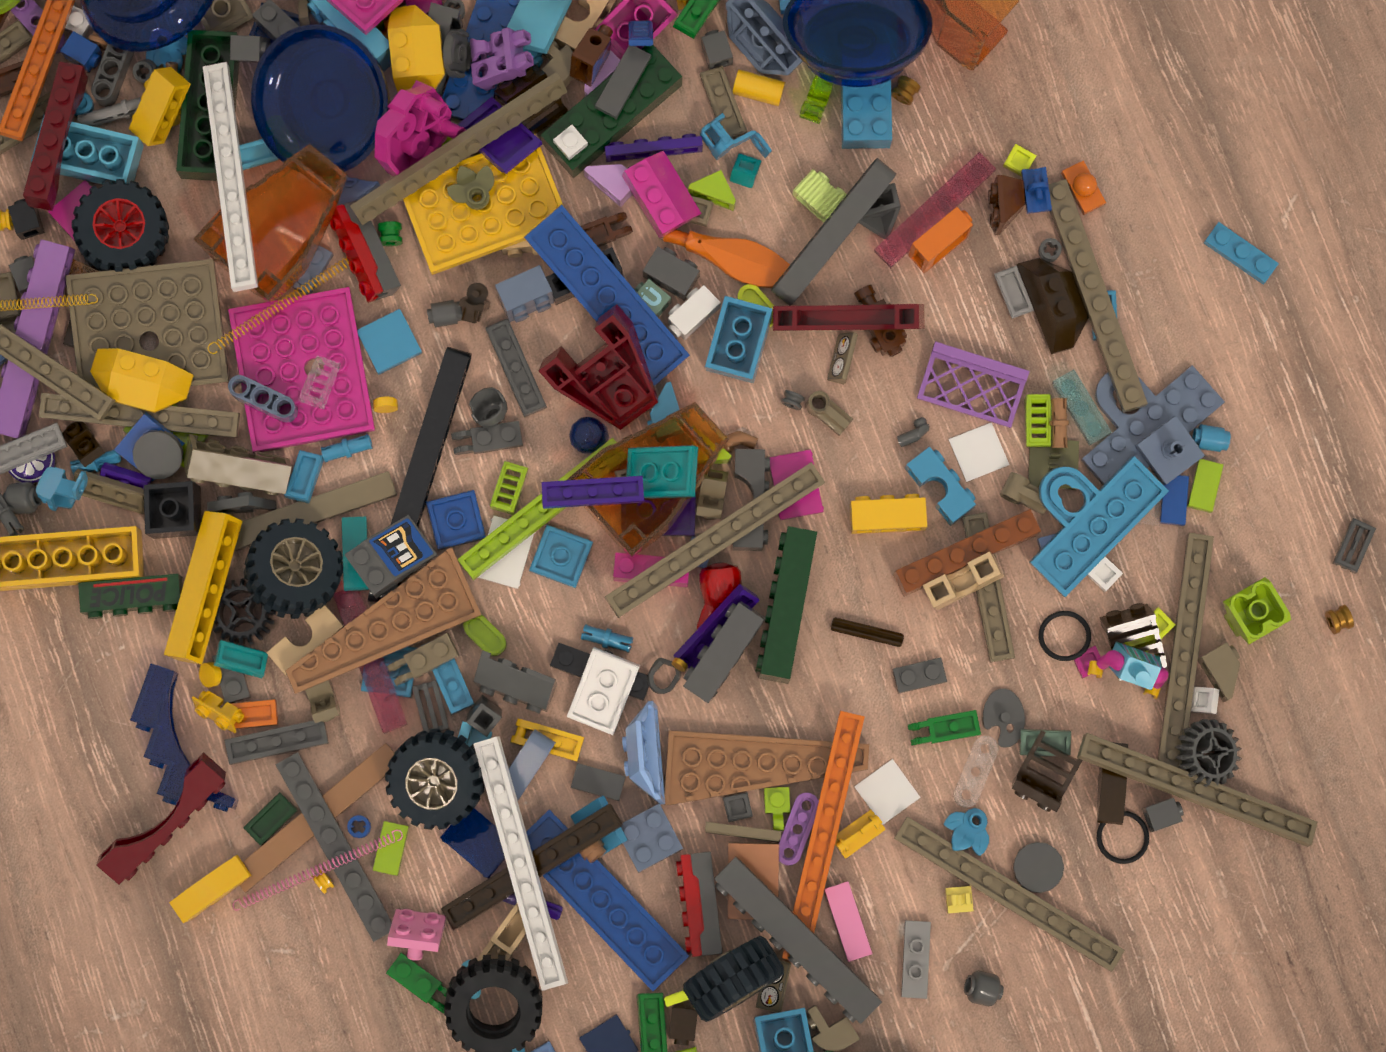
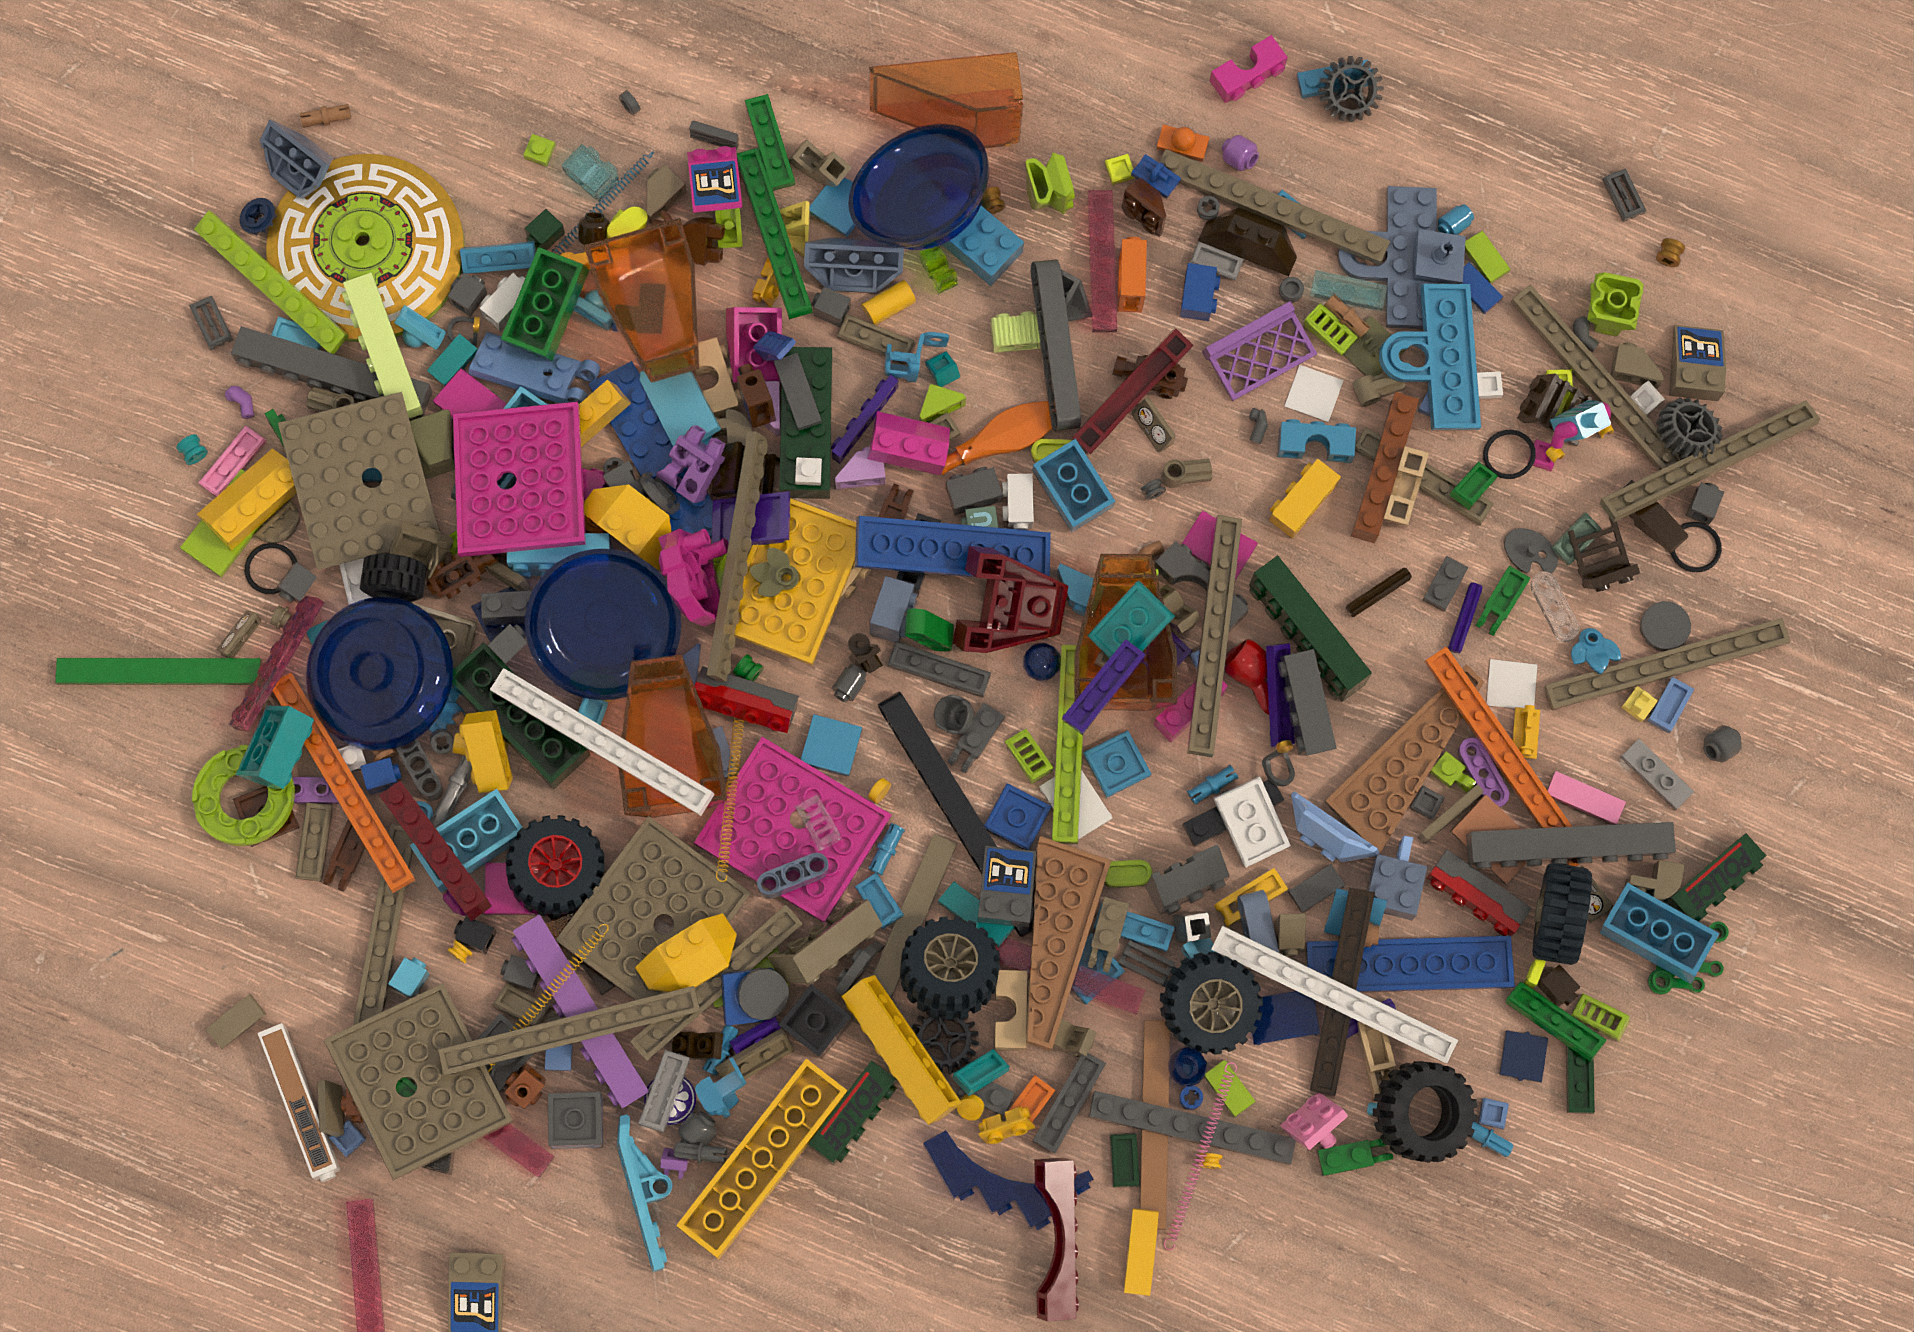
camera: 50 degrees left, 5 degrees down
none -> green beam [904,608,954,652]
none -> lime piece [1025,153,1075,215]
none -> clear blue hair [1168,1047,1208,1087]
none -> blue brick [1180,263,1221,321]
none -> dark pink arch [1209,35,1288,104]
none -> medium lavender head [1222,135,1259,171]
none -> dark tan slope [1274,913,1306,957]
none -> dark grey tile [1279,277,1304,303]
none -> dark grey gear [1318,56,1384,122]
none -> light blue tile [1396,836,1413,861]
none -> dark purple axle [1448,582,1483,654]
none -> green tile [1450,461,1498,510]
none -> dark grey arm [1573,316,1599,352]
none -> medium blue tile [1647,677,1694,733]
none -> slope [1669,325,1726,401]

